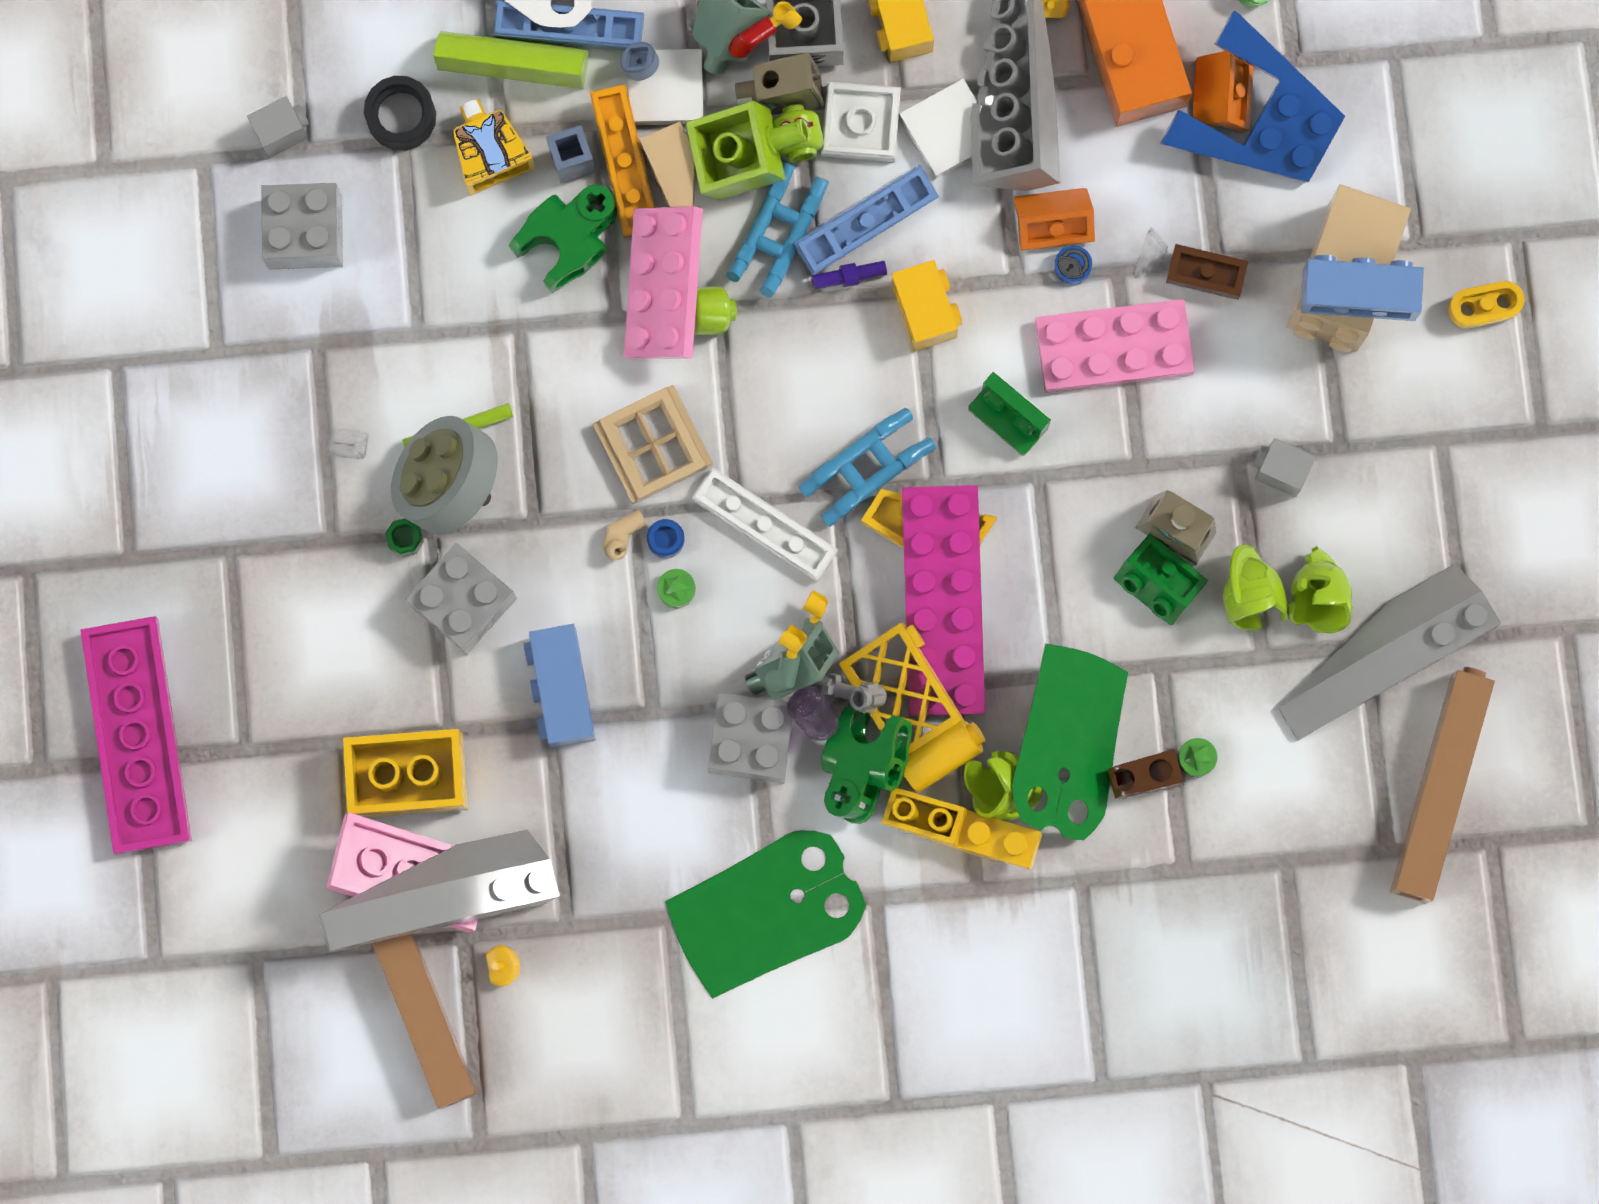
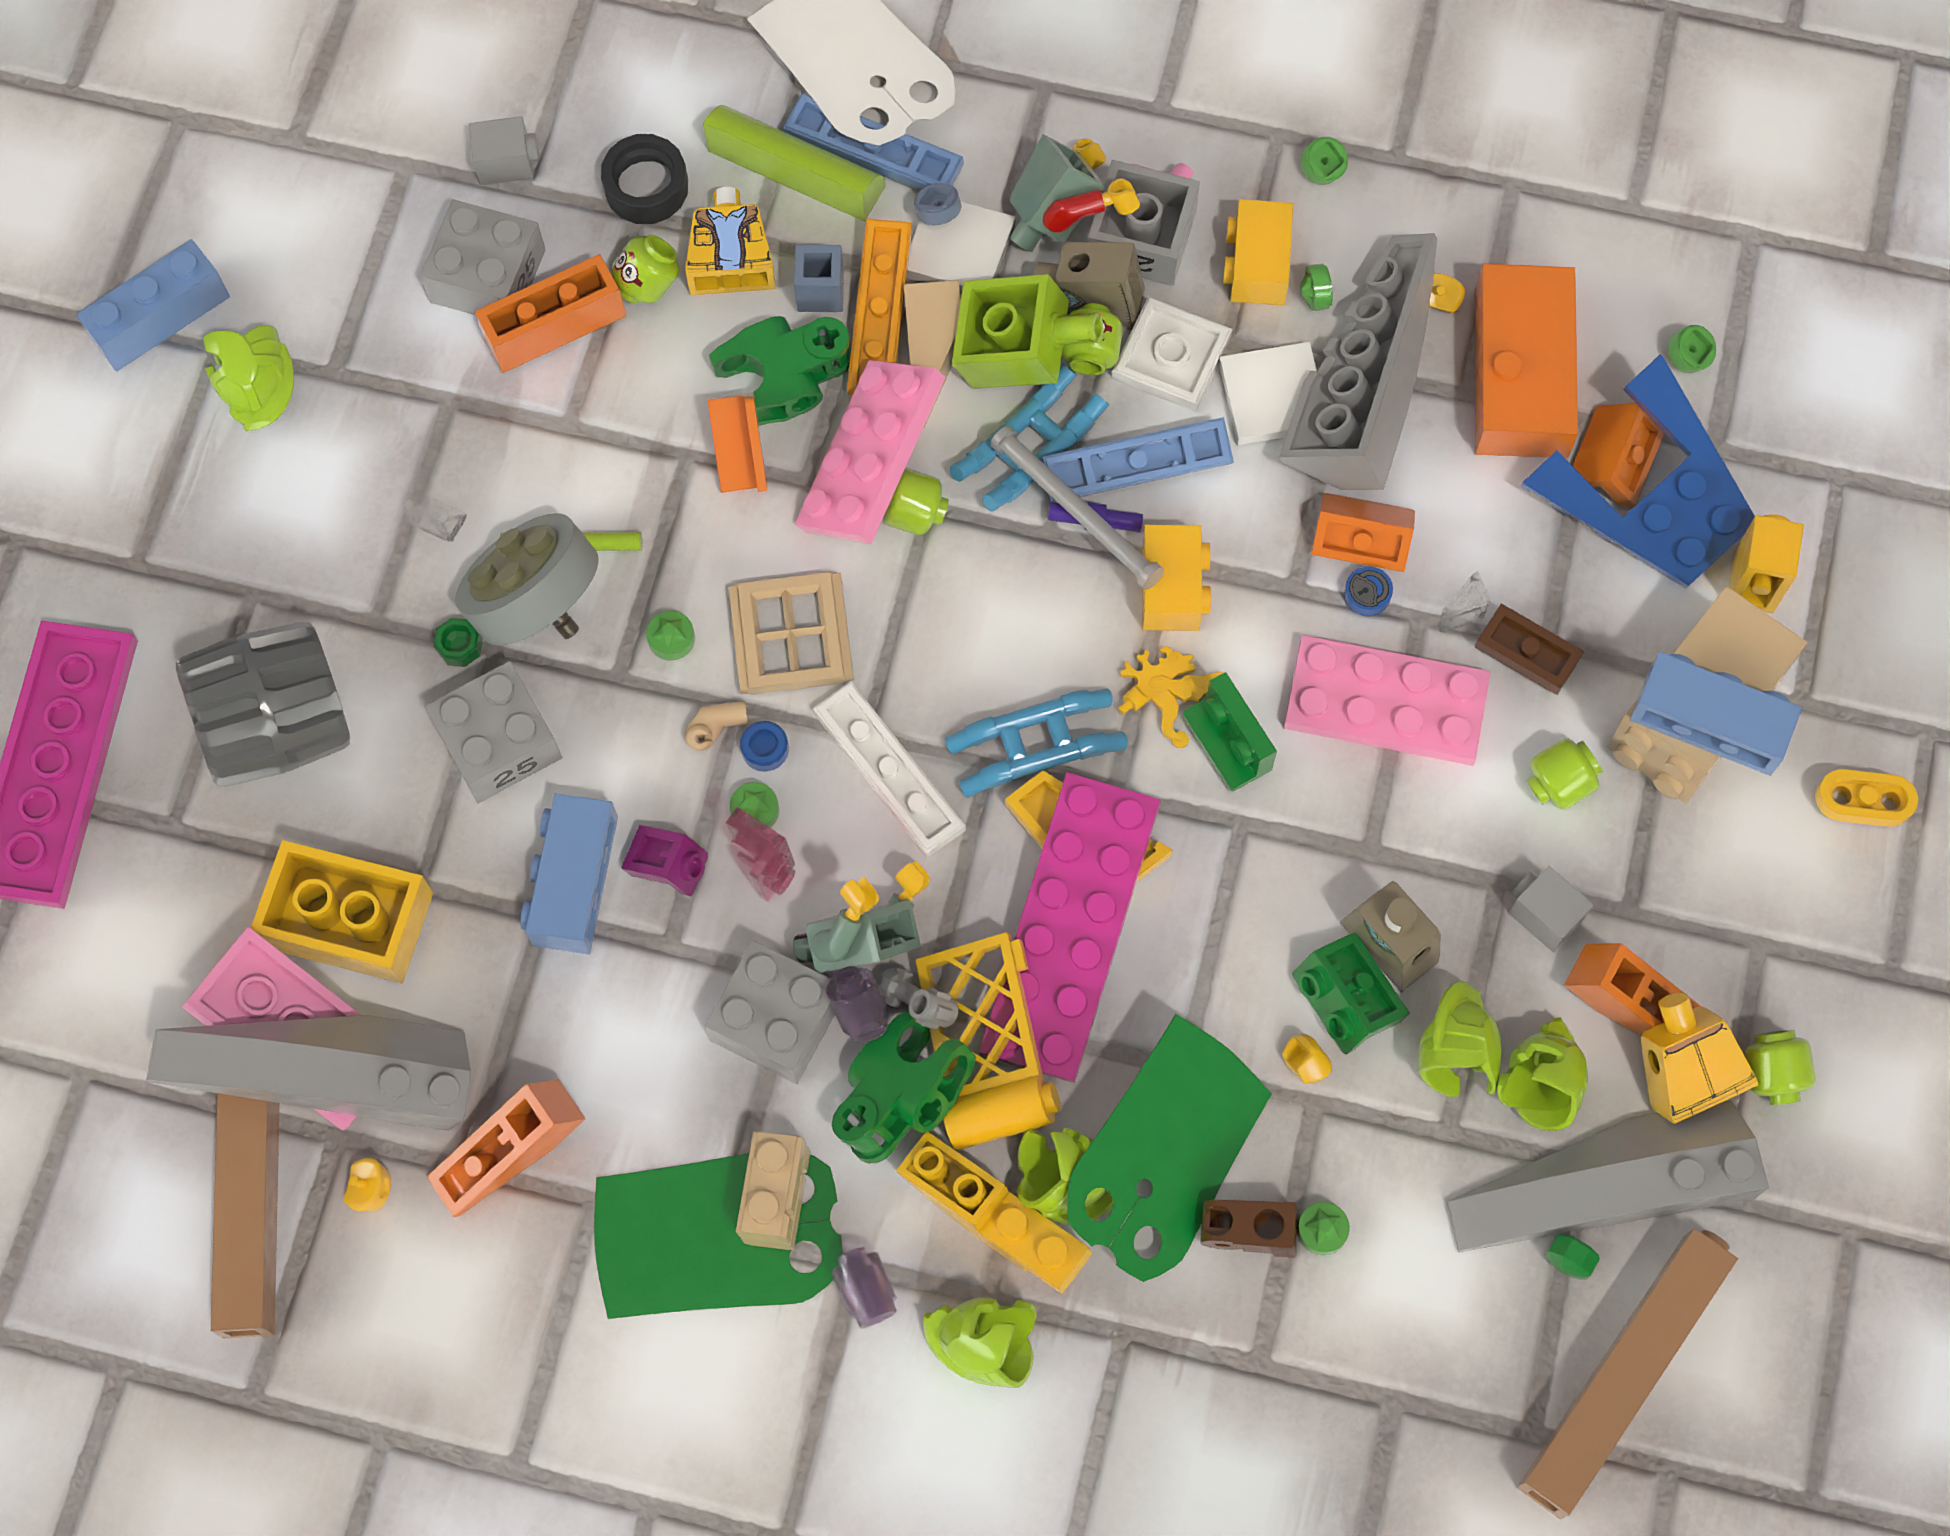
camera: 20 degrees right, 10 degrees down
none -> medium blue brick [76,239,230,372]
none -> dark grey wheel [176,622,350,787]
none -> lime helmet [203,325,294,431]
none -> orange slope [427,1079,586,1217]
none -> orange brick [474,254,626,373]
none -> lime head [611,235,679,304]
none -> magenta bracket [621,825,708,896]
none -> bright green tile [646,611,695,661]
none -> orange panel [707,392,767,493]
none -> clear pink bracket [725,807,796,902]
none -> tan brick [736,1132,811,1250]
none -> clear purple brick [831,1247,897,1328]
none -> lime helmet [923,1297,1037,1388]
none -> light grey bar [991,425,1164,590]
none -> yellow piece [1117,646,1223,749]
none -> yellow piece [1282,1034,1332,1084]
none -> bright green tile [1300,263,1333,311]
none -> lime head [1527,738,1603,810]
none -> green tile [1545,1233,1600,1280]
none -> orange slope [1564,943,1702,1036]
none -> yellow torso [1640,993,1758,1124]
none -> yellow brick [1728,514,1804,614]
none -> lime head [1744,1030,1816,1105]

